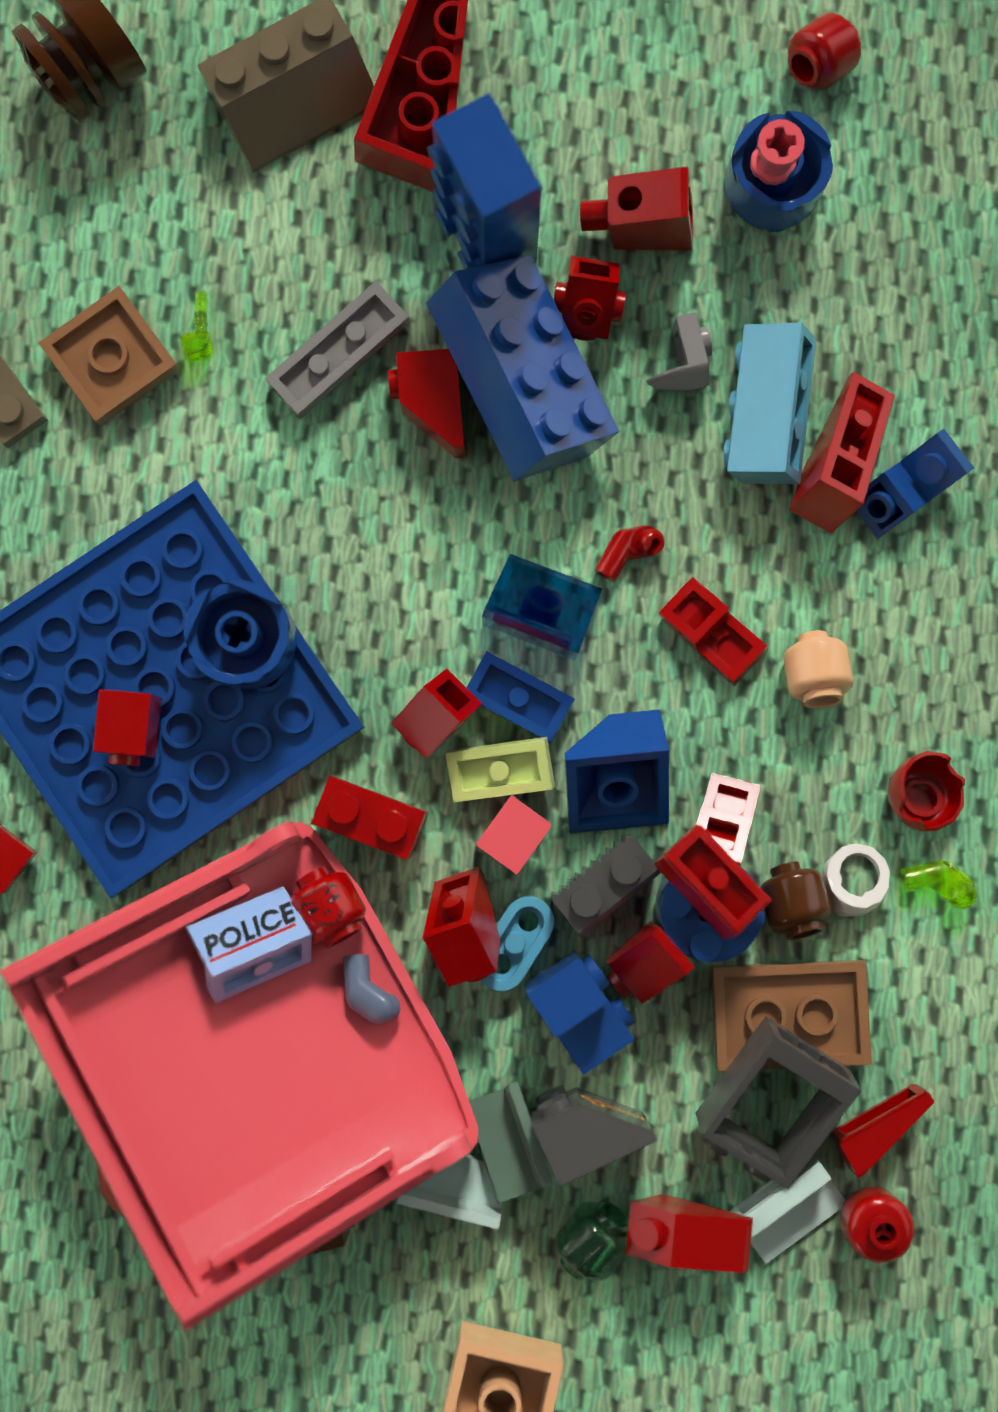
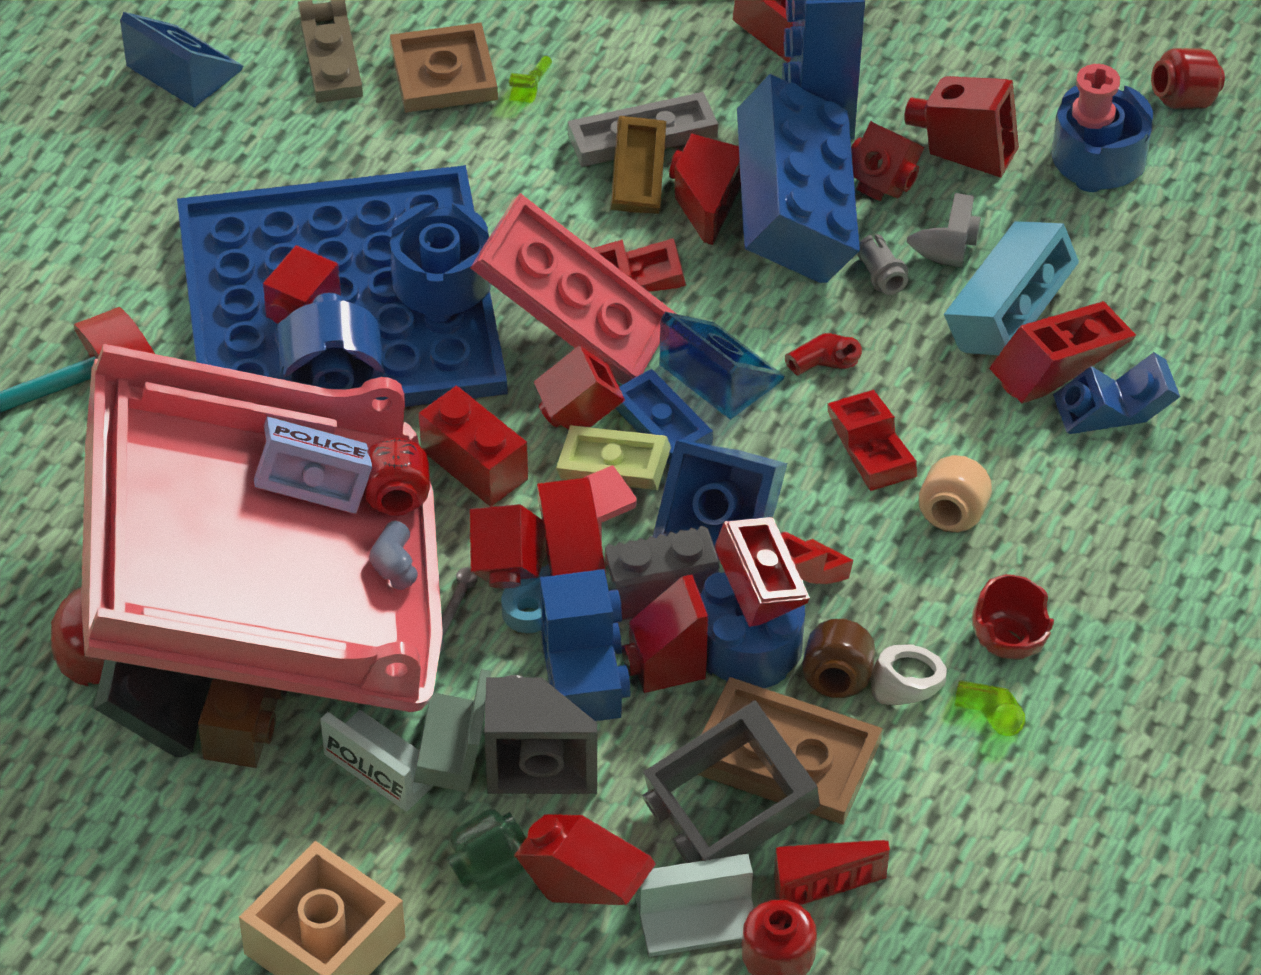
camera: 25 degrees right, 35 degrees down
none -> blue brick [276,293,384,390]
none -> light grey hinge [440,567,477,653]
none -> coral tile [470,193,677,385]
none -> red slope [537,477,607,580]
none -> red slope [592,238,687,292]
none -> pearl gold tile [610,116,667,214]
none -> light grey pin [857,234,908,295]

